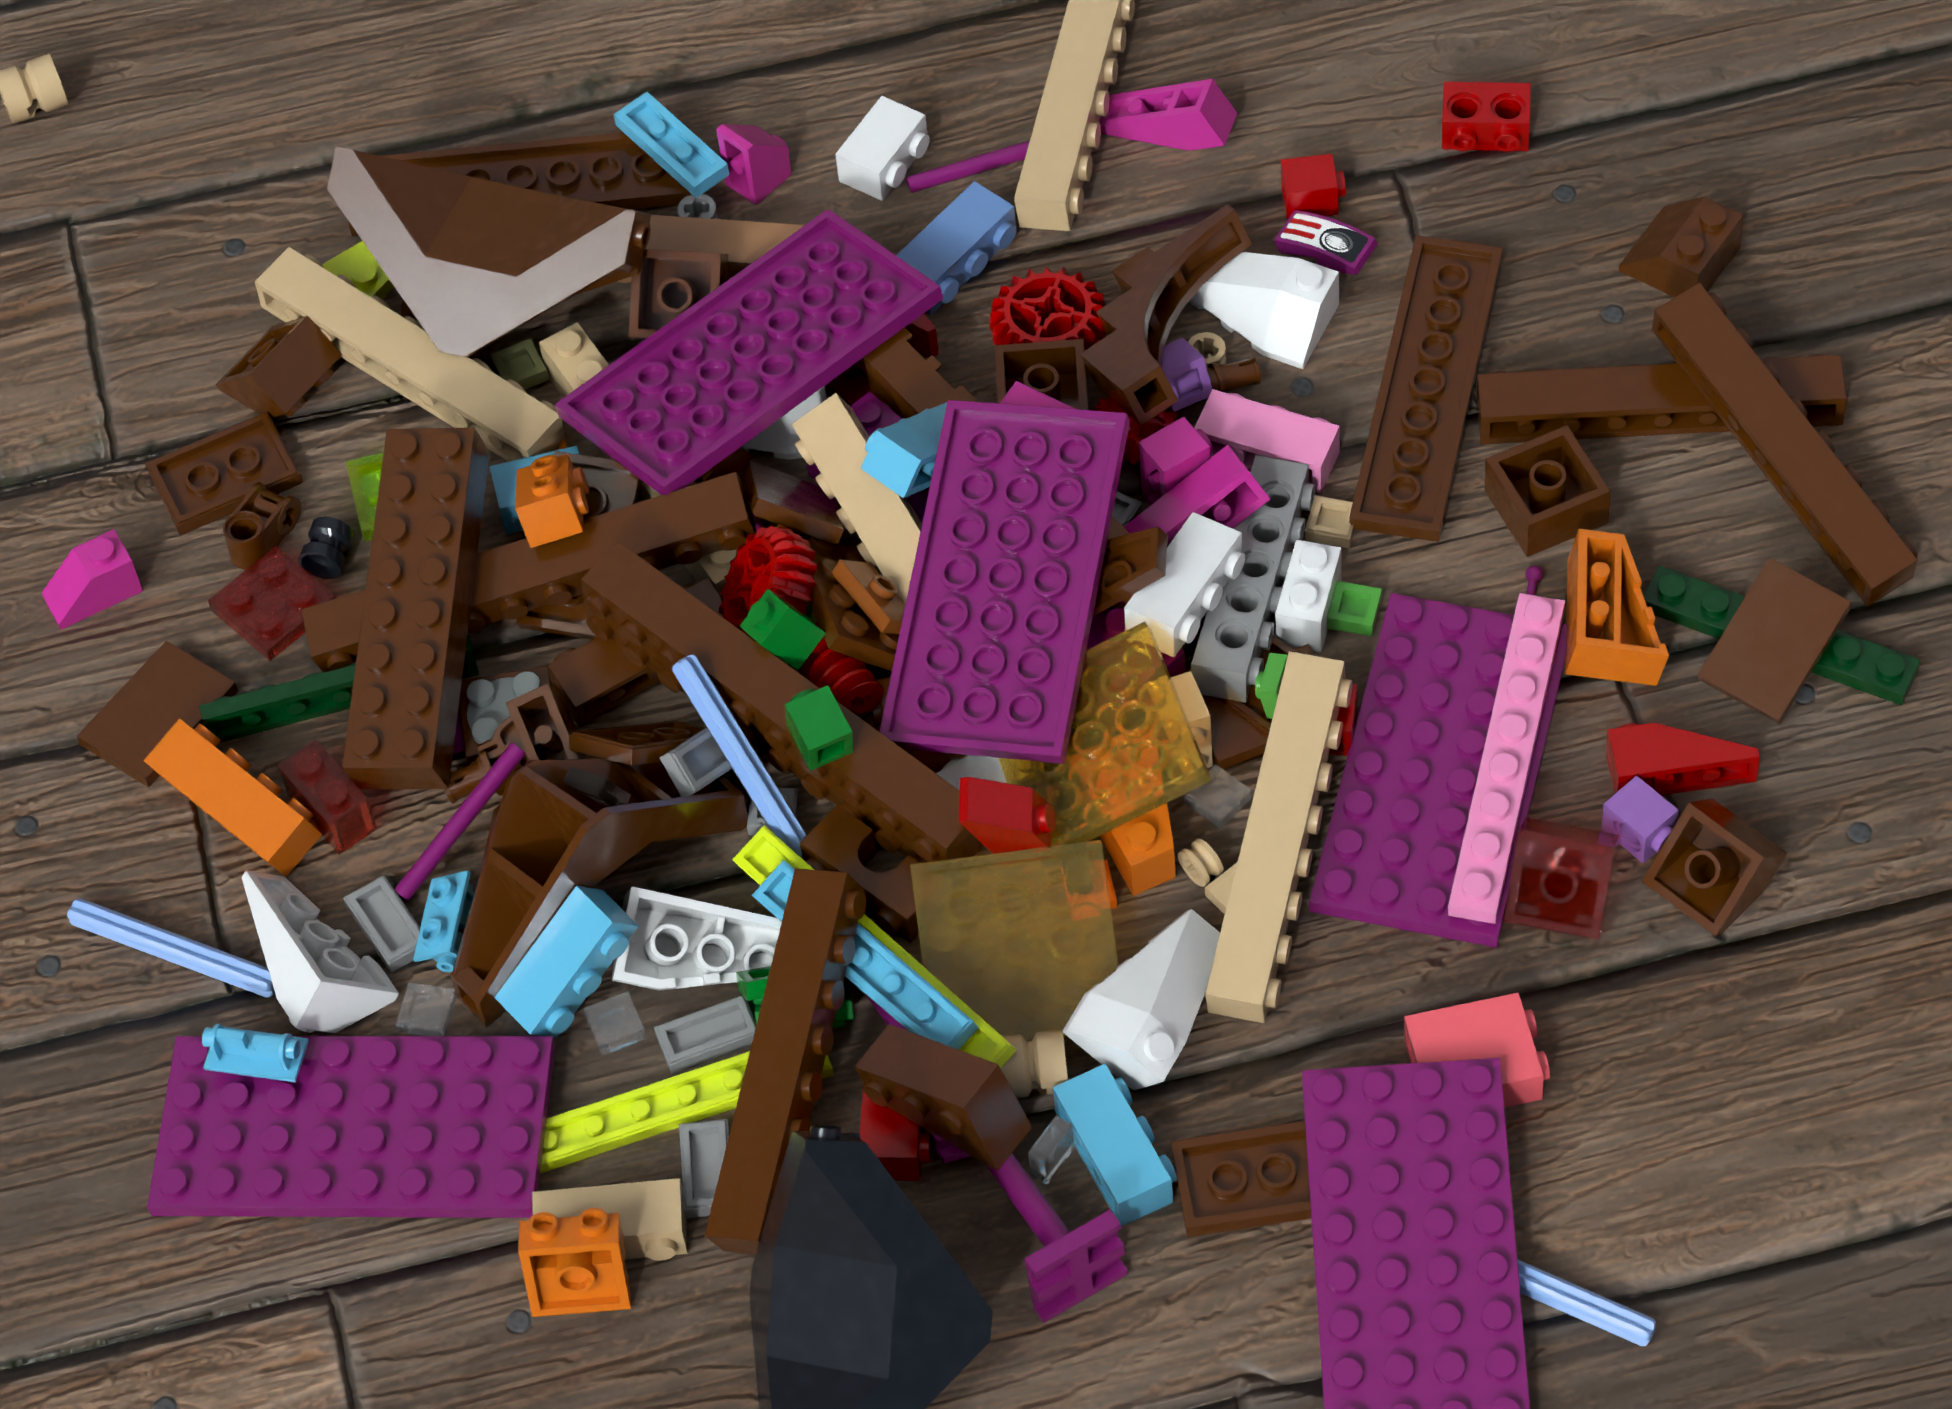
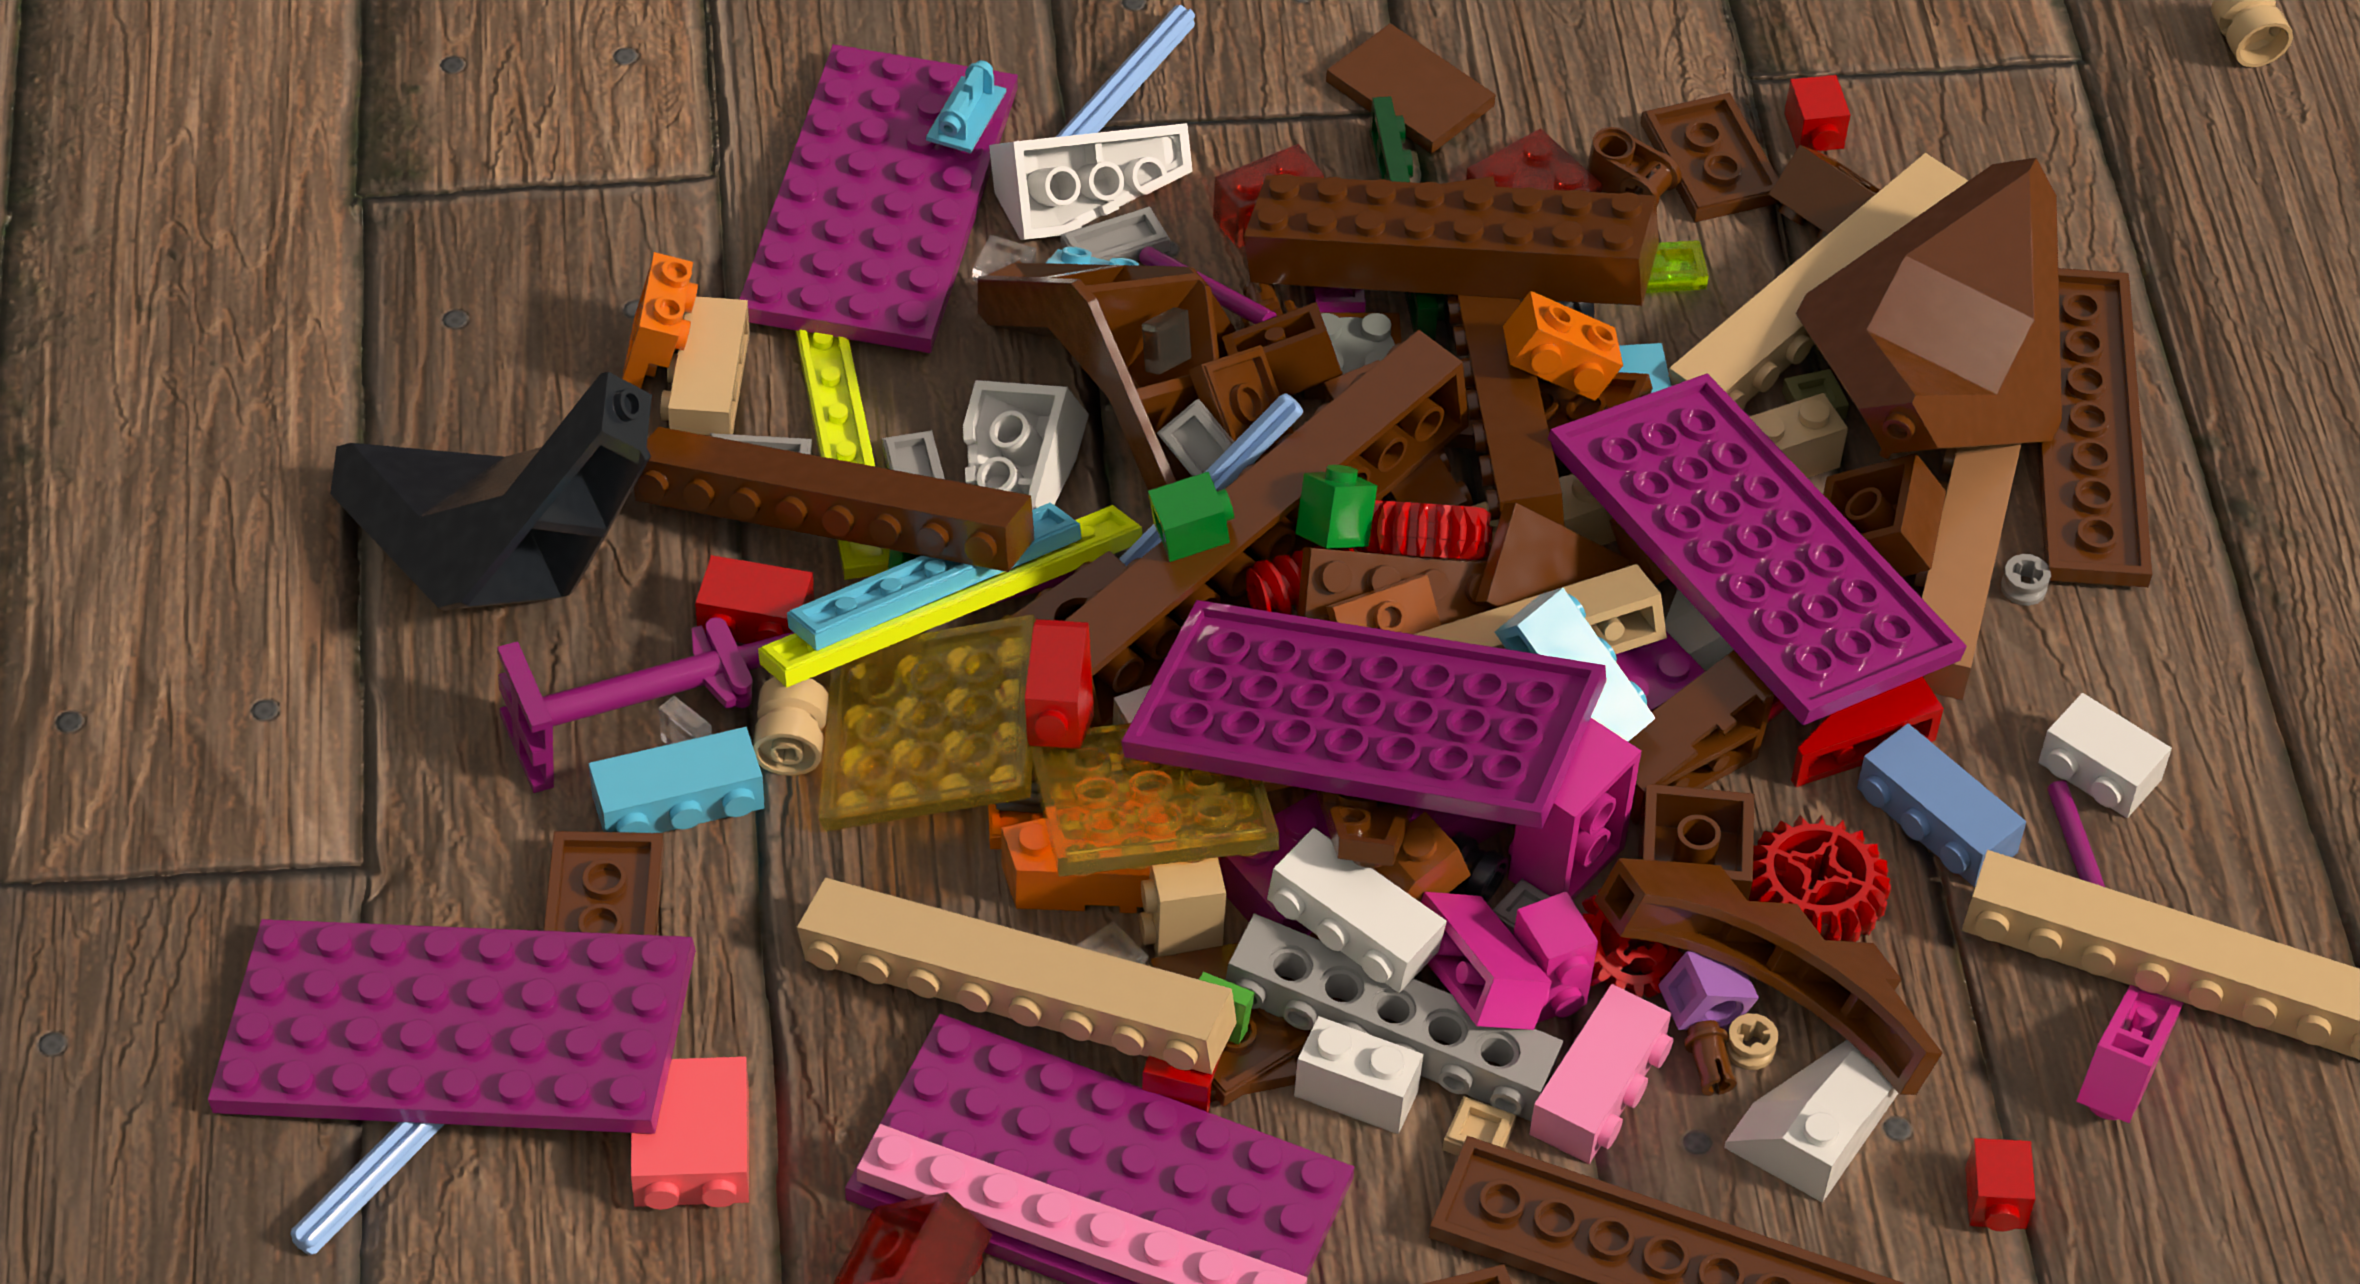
camera: 90 degrees right, 5 degrees down
dark pink slope [42,529,143,630] -> none
orange brick [144,718,322,877] -> none
medium azure brick [494,885,639,1038] -> none
clear tile [583,991,647,1056] -> none
medium azure plate [614,92,730,198] -> none
dark pink slope [716,124,792,206] -> none
reddish brown wedge [854,1024,1032,1171] -> none
white wedge [1062,909,1220,1091] -> none
tan bush [1178,838,1223,887] -> none
slope [1274,210,1378,275] -> none
bright green plate [1327,581,1382,636] -> none
none -> red brick [1784,75,1851,151]

